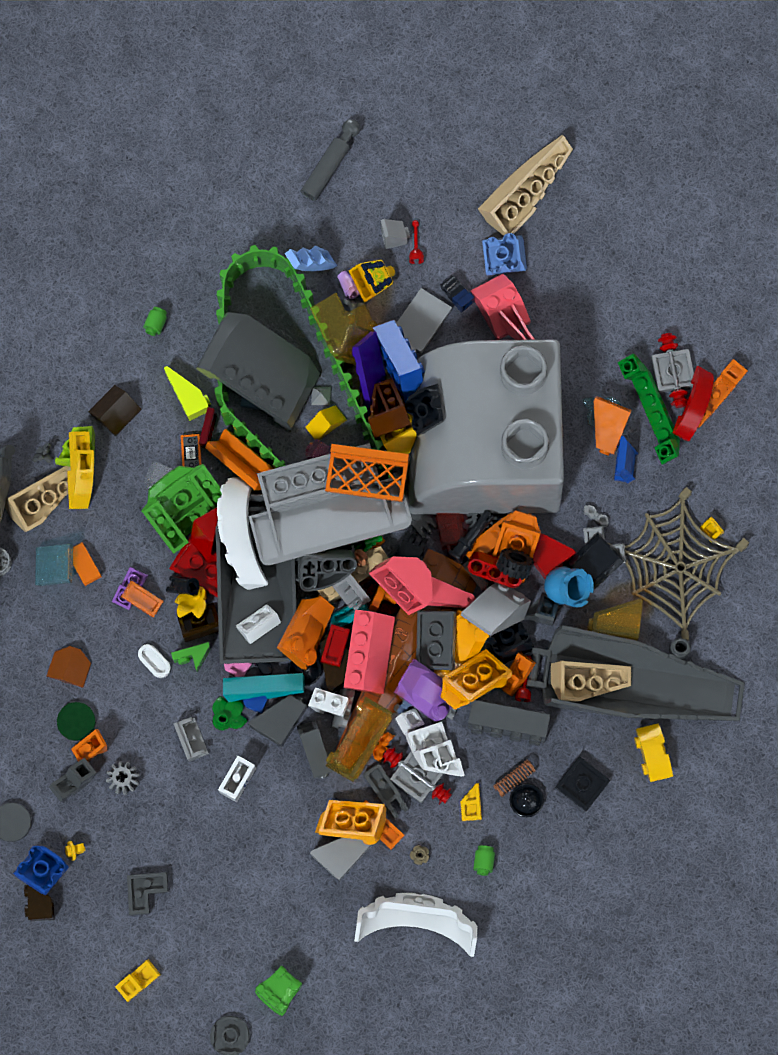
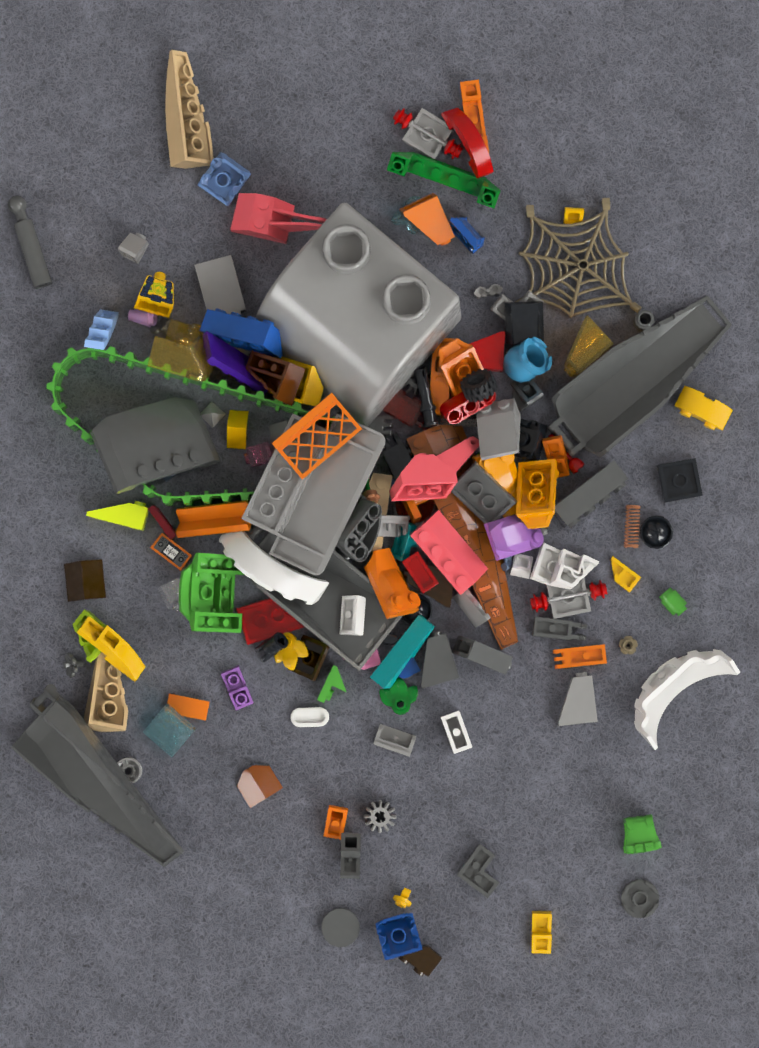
camera: 55 degrees left, 10 degrees up
dark green tile [56,702,96,741] -> none
orange tile [121,581,163,618] -> none
bright green brick [143,307,167,336] -> none
red slope [190,508,218,560] -> none
white bracket [308,688,350,717] -> none
light orange slope [315,800,386,845] -> none
clear yellow windscreen [326,697,394,783] -> none
orange piece [373,732,395,762] -> none
black slope [405,384,444,436] -> none
red hinge [409,220,424,264] -> none
leg [440,276,475,313] -> none
tan wedge [551,661,631,702] -> none

